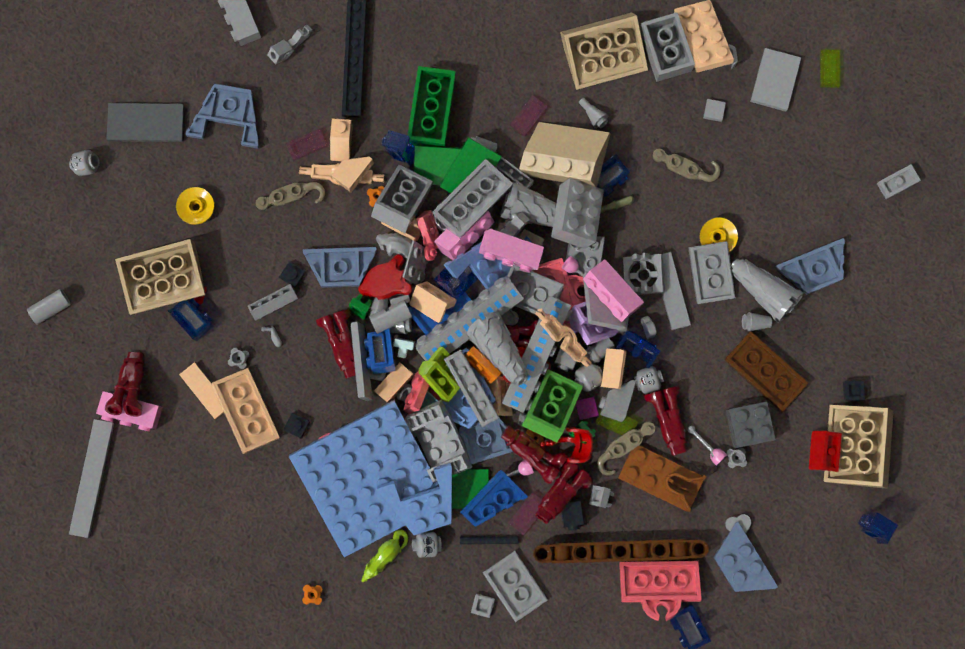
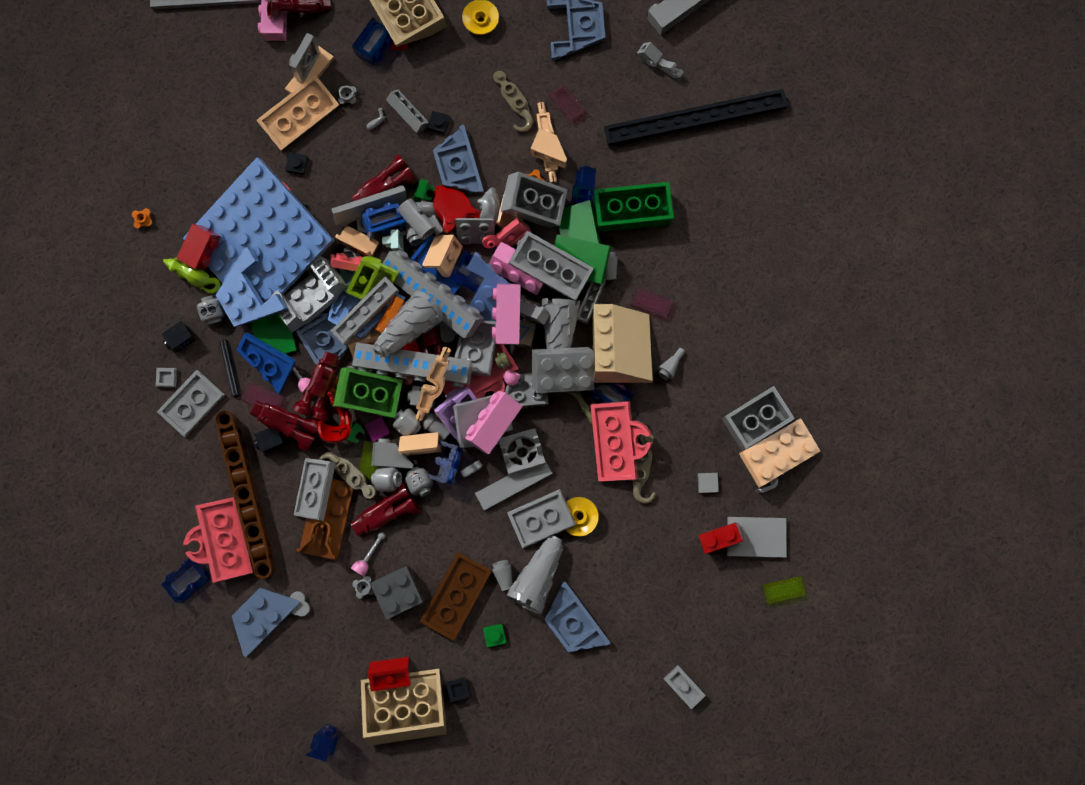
camera: 70 degrees right, 0 degrees up
light nougat slope [330,119,353,162] -> none
tan slope [560,13,648,90] -> none
light grey tile [589,485,614,508] -> none
none -> black brick [162,321,196,352]
none -> red brick [177,224,220,270]
none -> light grey plate [289,33,321,83]
none -> light grey tile [294,458,335,521]
none -> light grey head [371,467,402,492]
none -> green plate [483,623,506,647]
none -> olive plate [495,352,510,370]
none -> coral plate [591,401,653,481]
none -> red brick [699,522,745,554]

